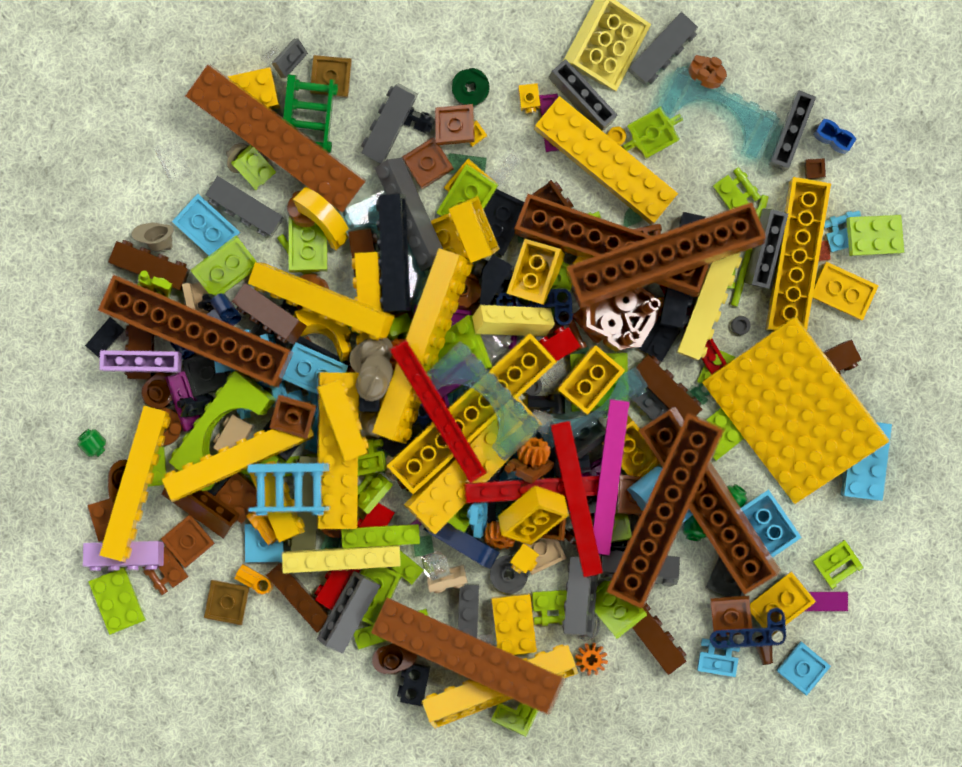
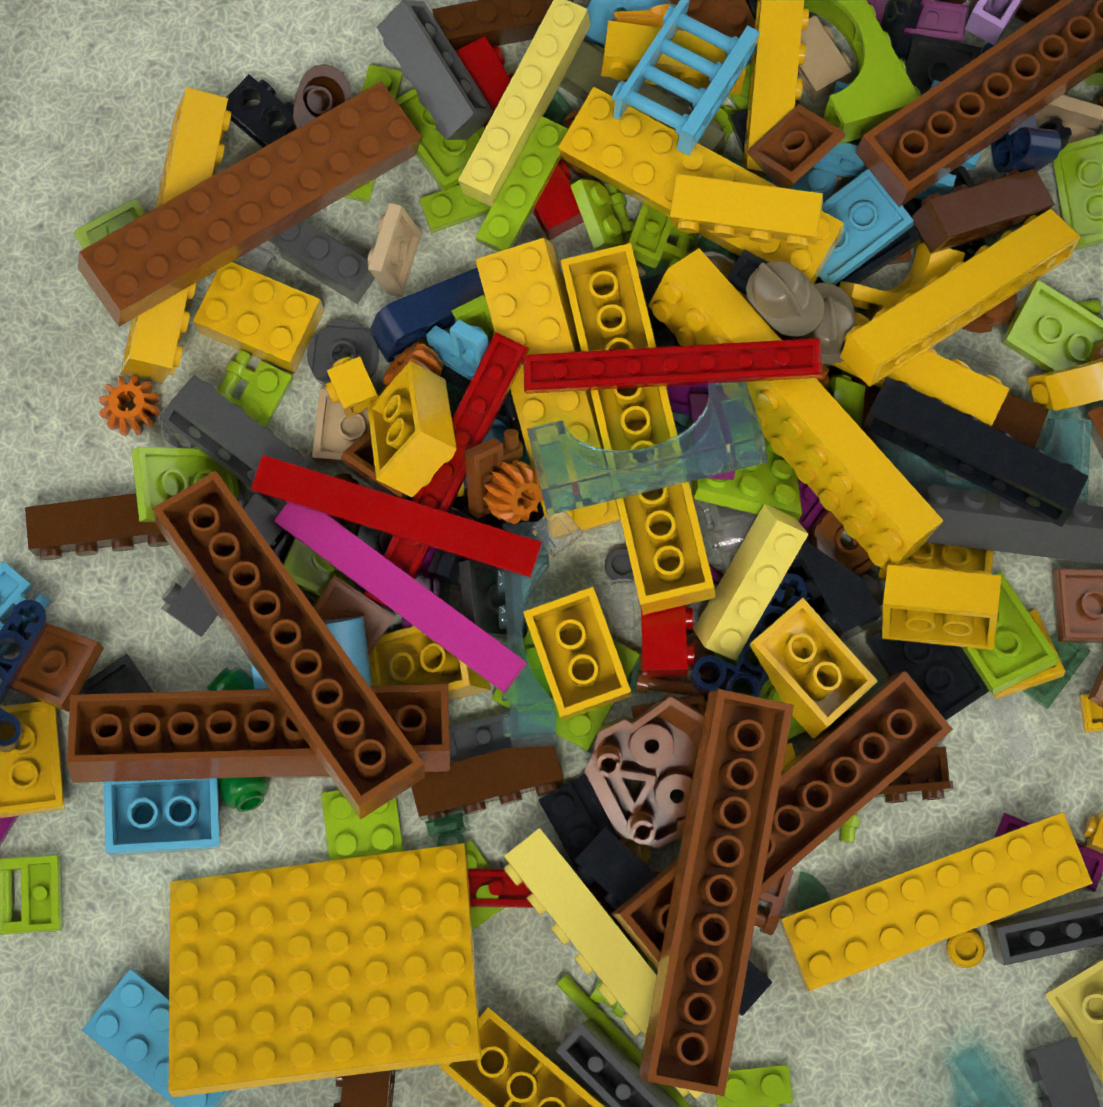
camera: 125 degrees right, 10 degrees down
clear green tile [414,535,434,557] -> none
clear brick [421,551,450,580] -> none
black piece [528,394,565,414] -> none
lime plate [623,106,683,158] -> none
dark grey tile [731,316,751,335] -> none

